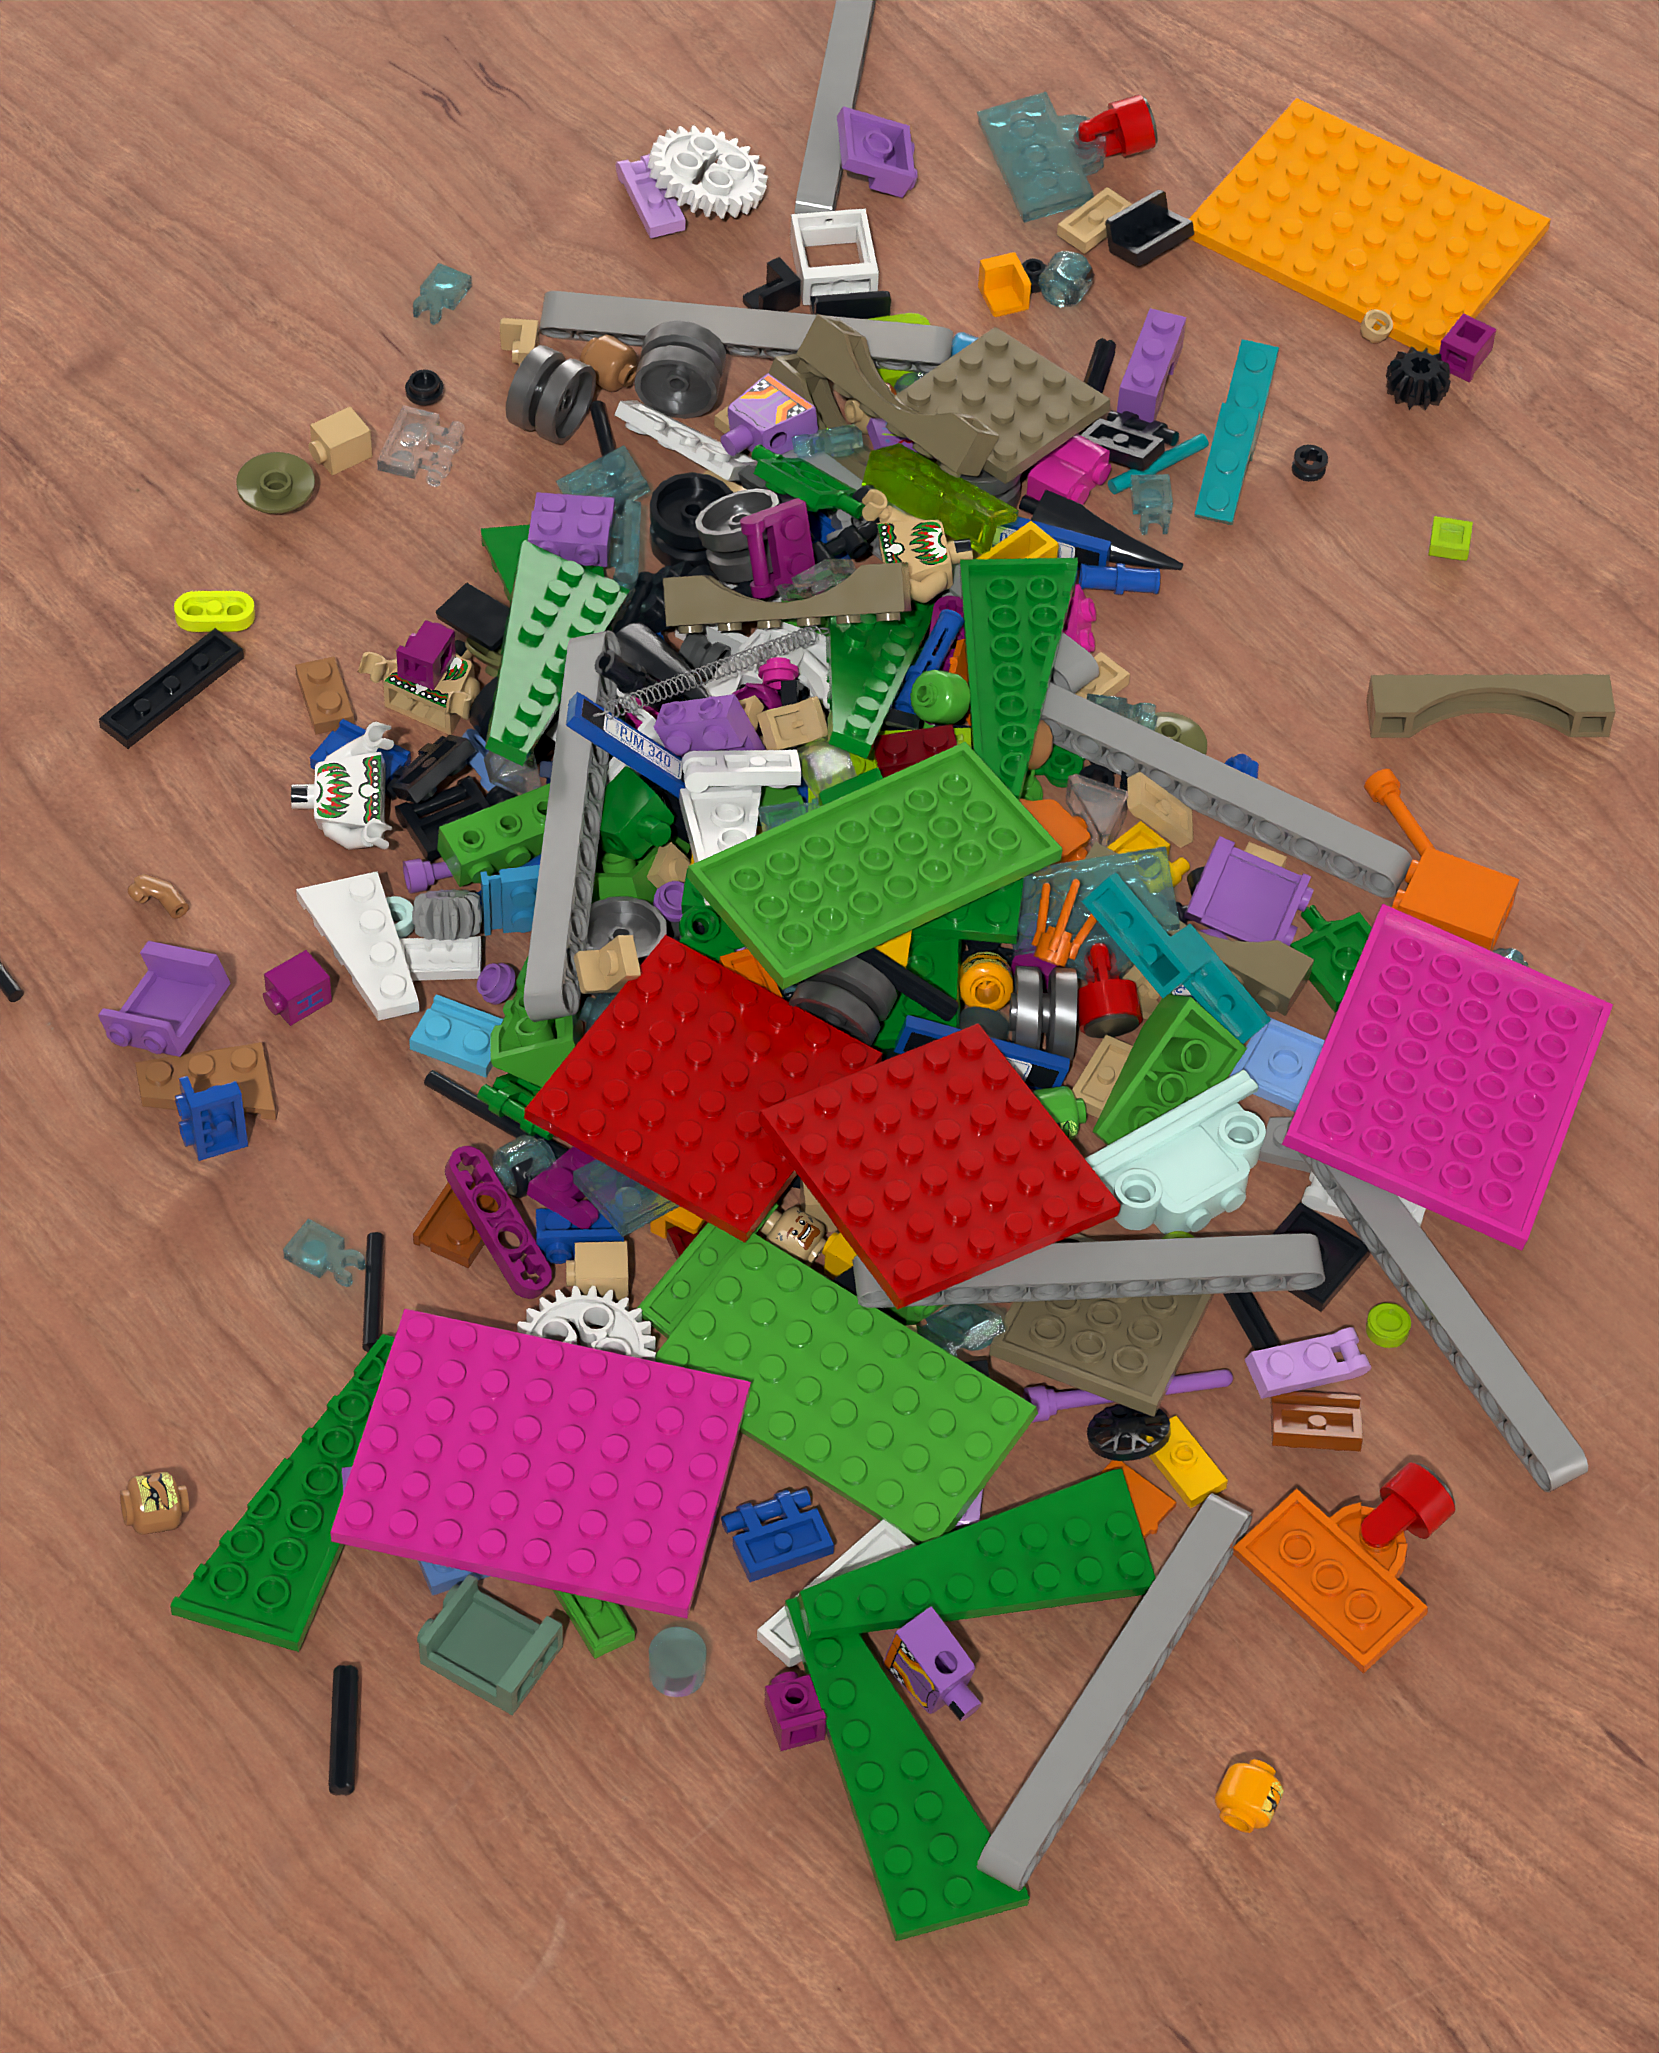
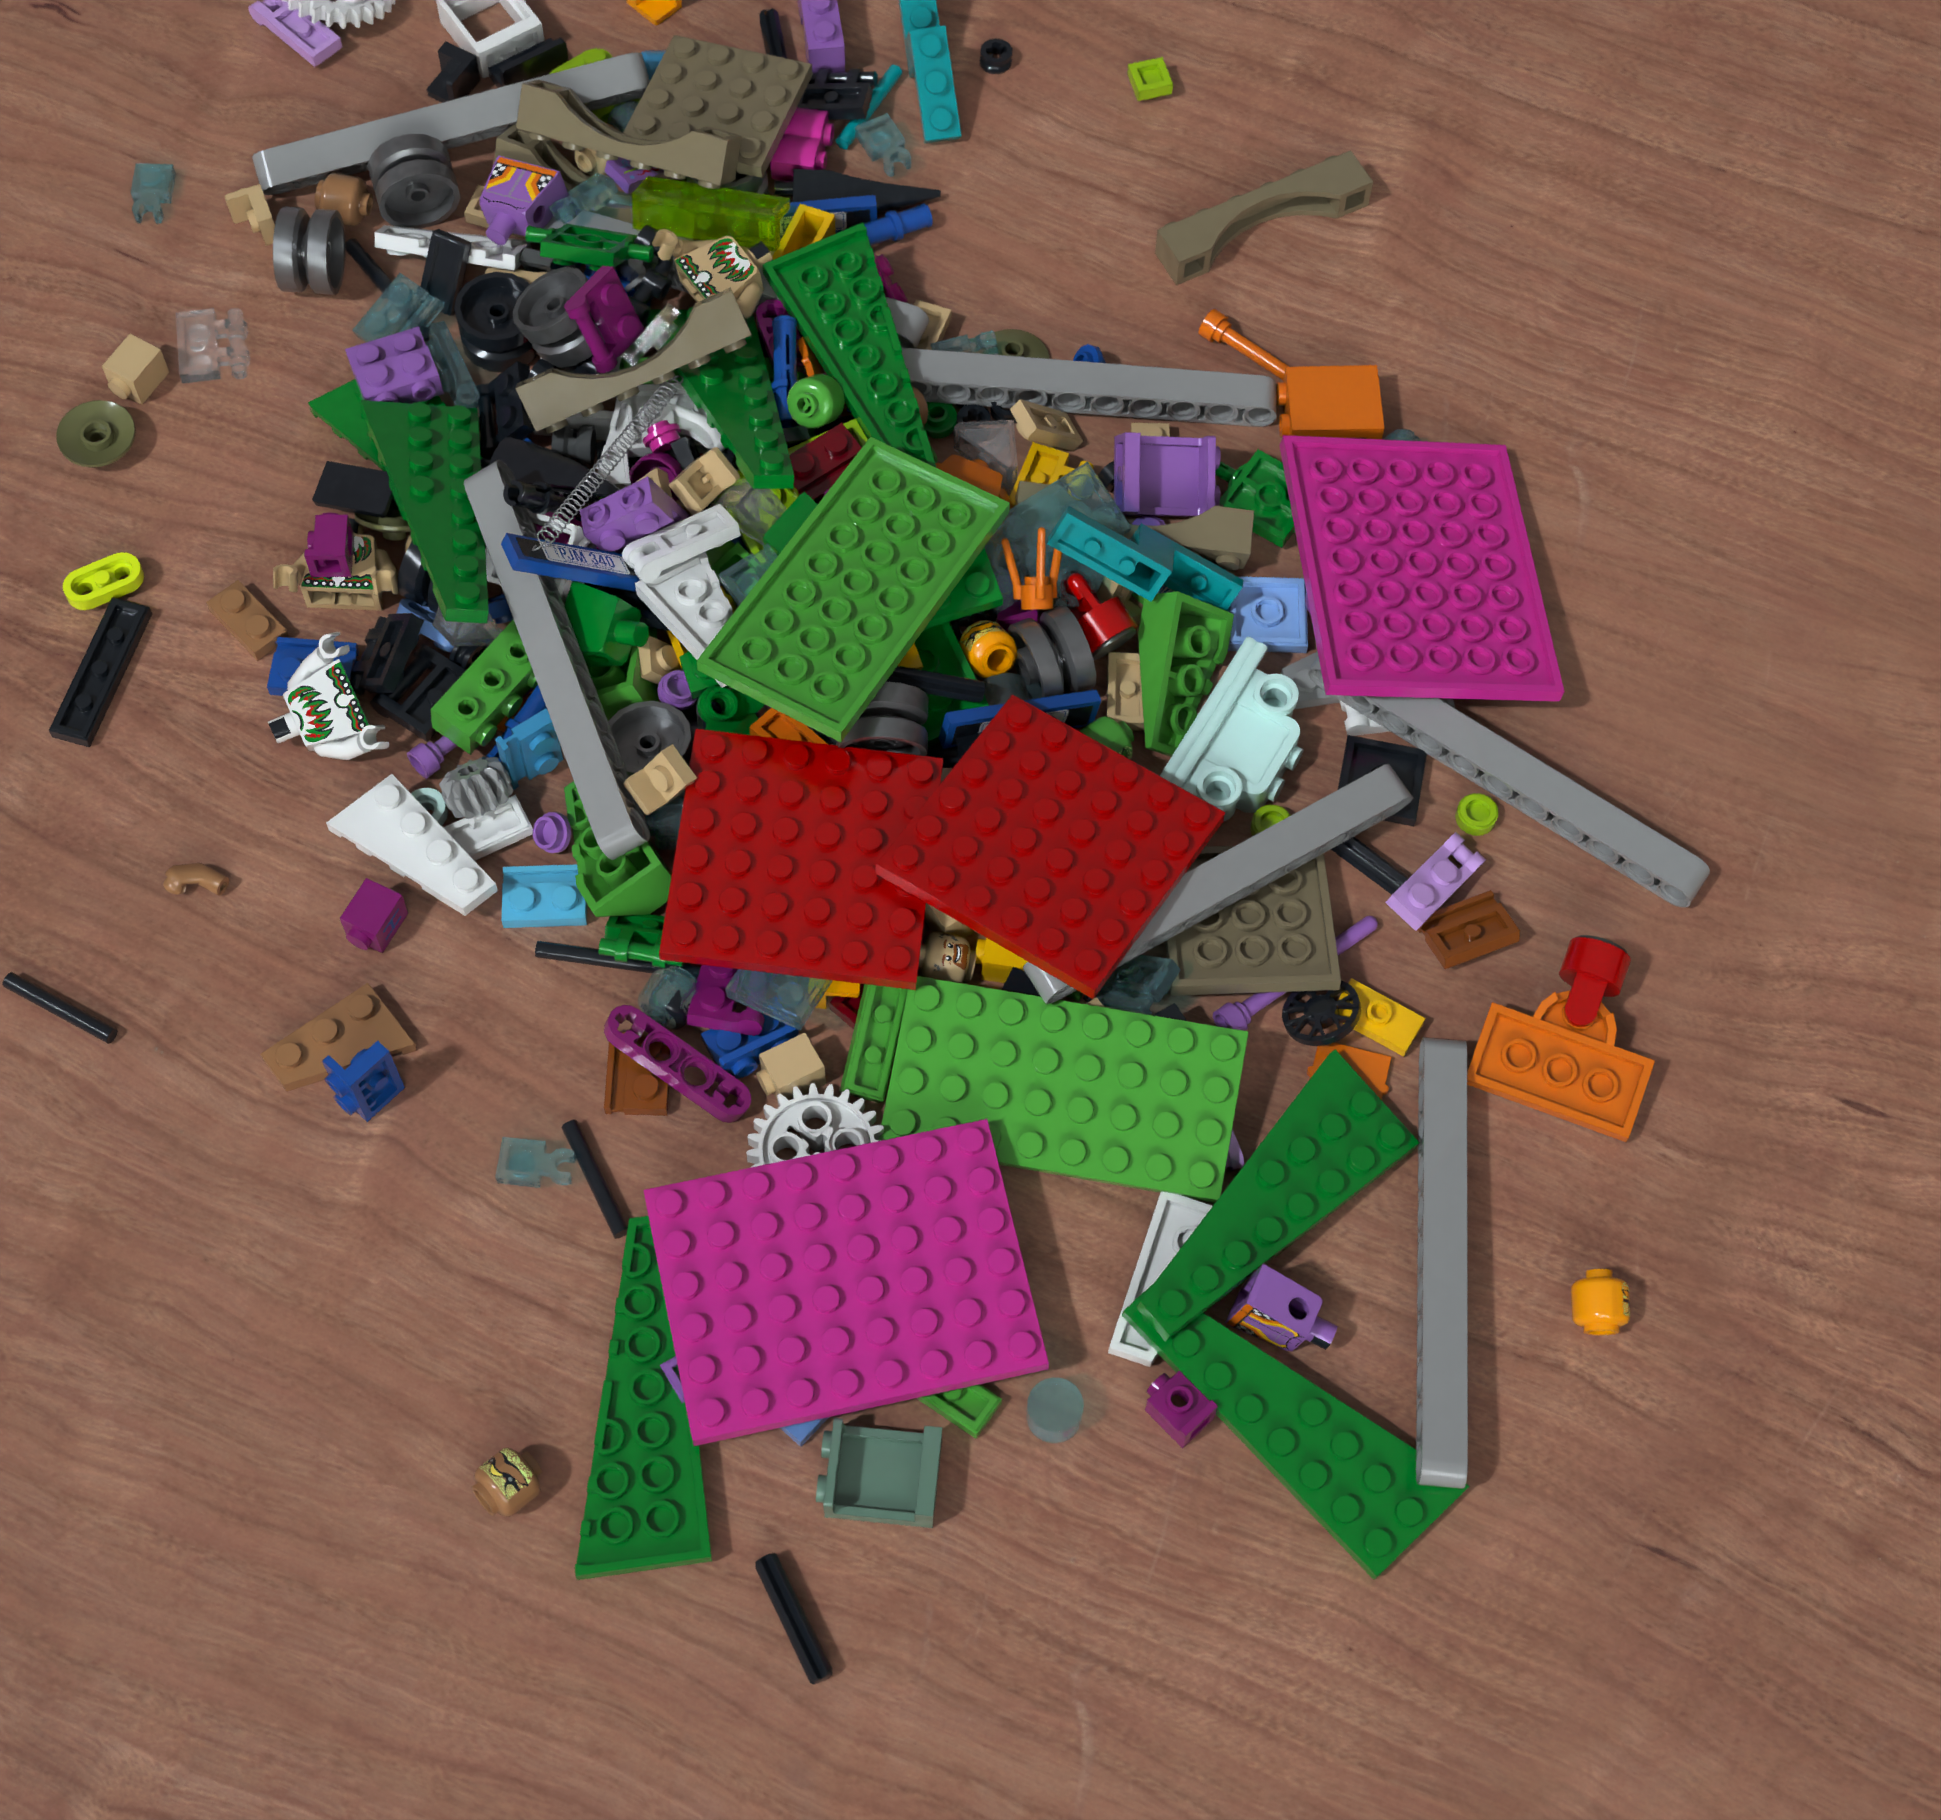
camera: 25 degrees left, 10 degrees up
medium lavender panel [98,941,231,1057] -> none
black plate [405,369,444,405] -> none
blue plate [721,1488,834,1583] -> none
none -> black tile [417,229,472,316]

